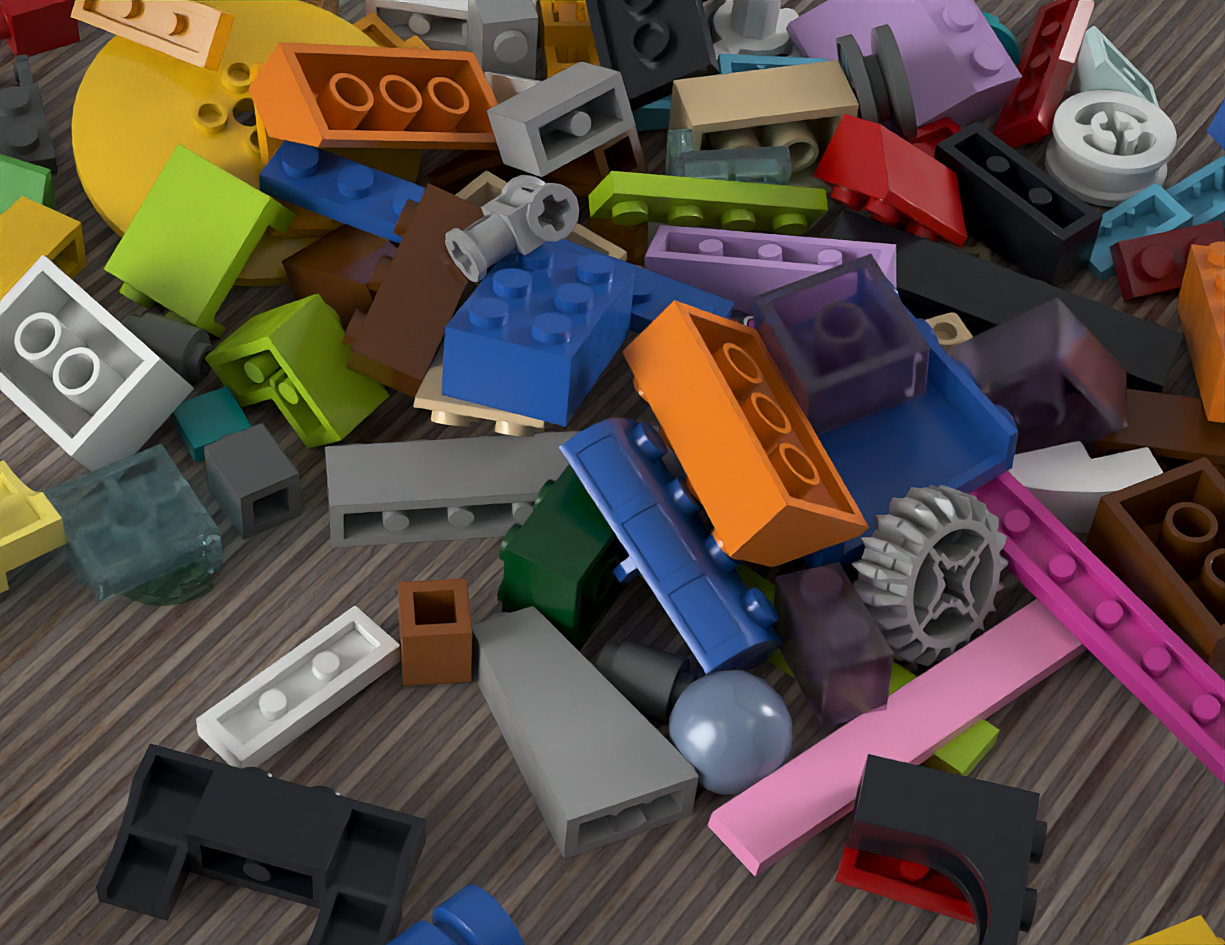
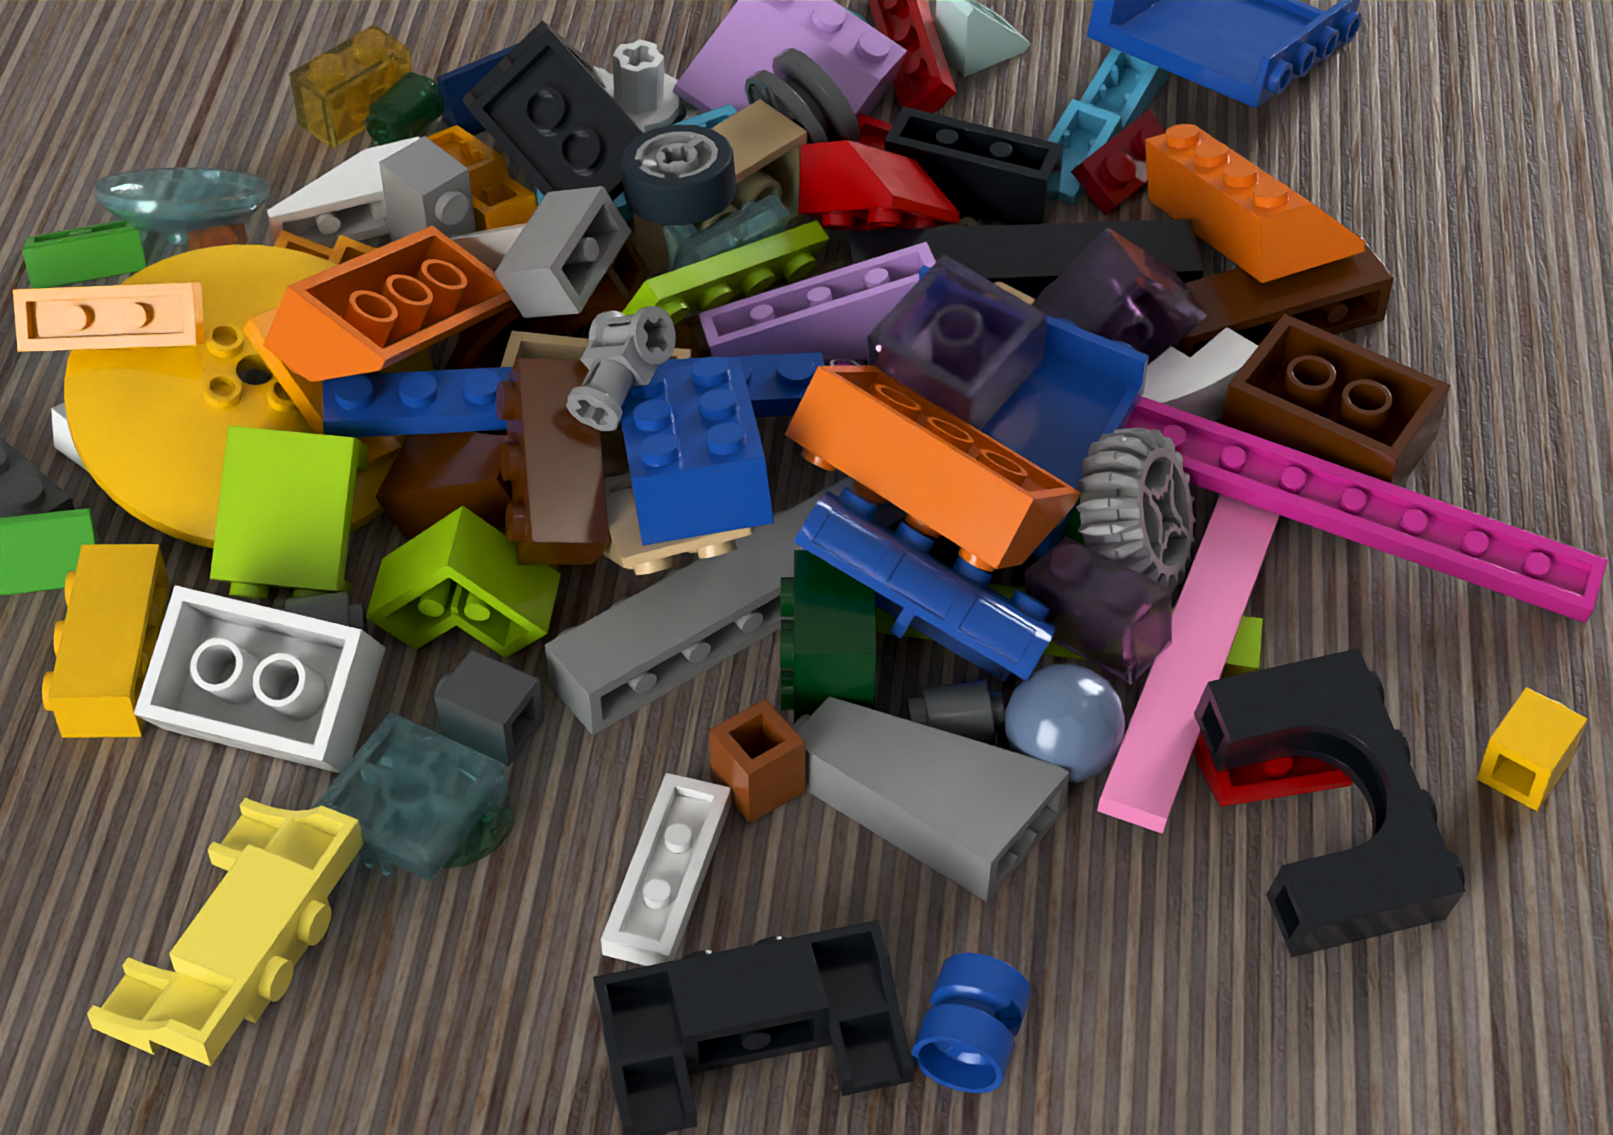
camera: 25 degrees left, 0 degrees up
teal tile [170,386,252,463] -> none
white wheel [1045,90,1177,207] -> none
none -> black wheel [620,125,737,225]

